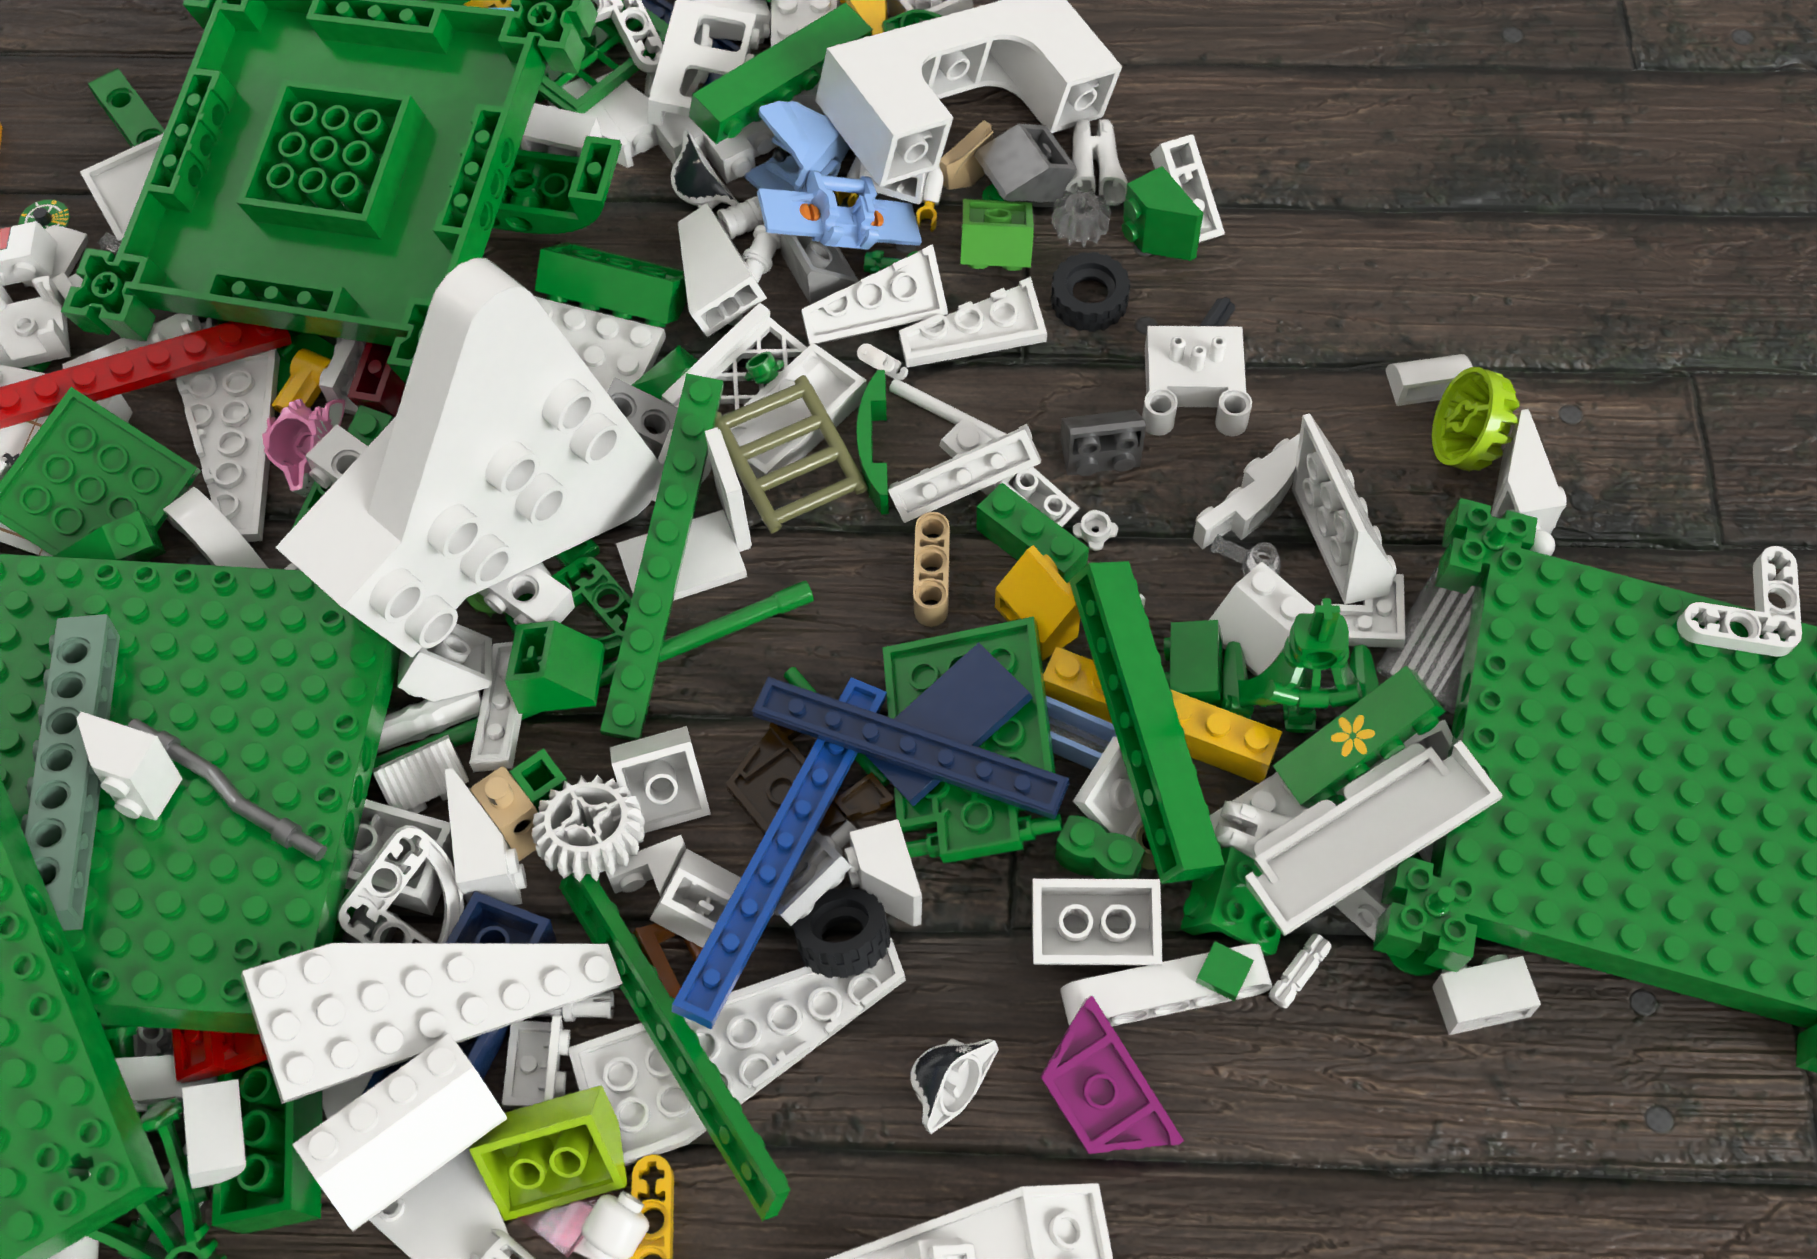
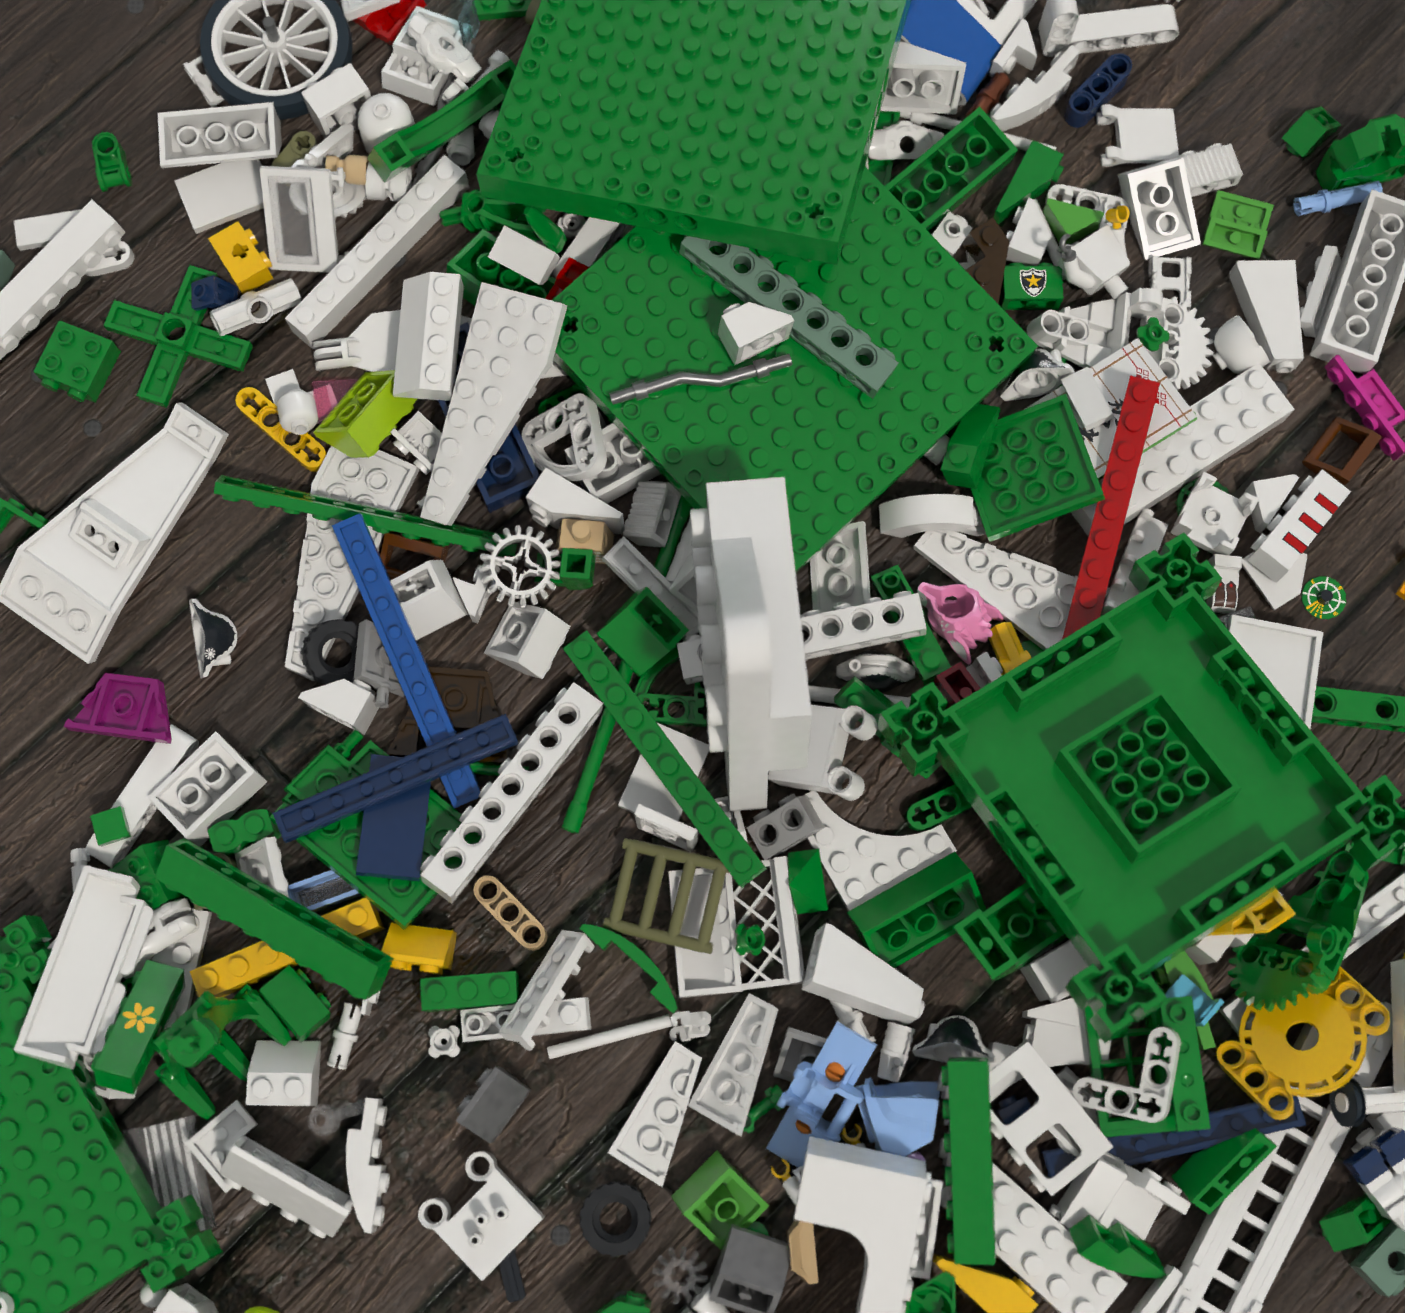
camera: 130 degrees right, 15 degrees up
none -> white pin [326,1002,362,1070]
none -> white brick [420,682,603,904]

